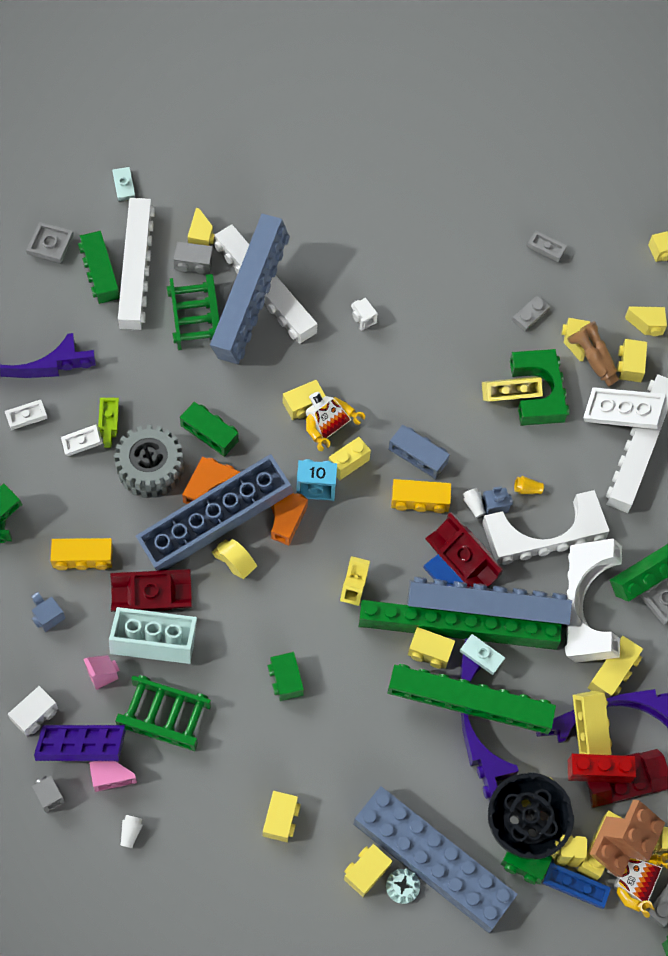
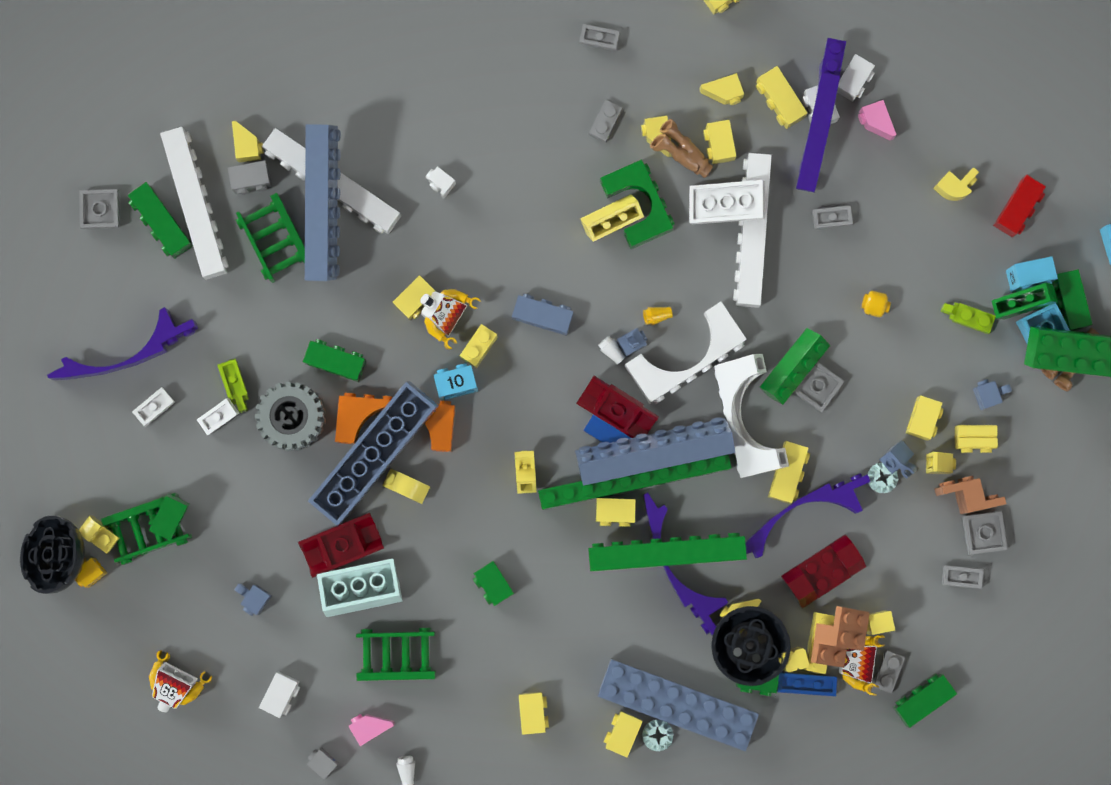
camera: 15 degrees left, 20 degrees up
dark purple plate [34,725,126,761] -> none
yellow brick [50,538,113,570] -> none
bright pink slope [83,655,120,690] -> none
light aqua plate [112,167,135,201] -> none
yellow brick [391,479,451,513] -> none
light aqua plate [460,634,505,675] -> none
red brick [567,753,636,783] -> none
light yellow brick [573,691,612,755] -> none

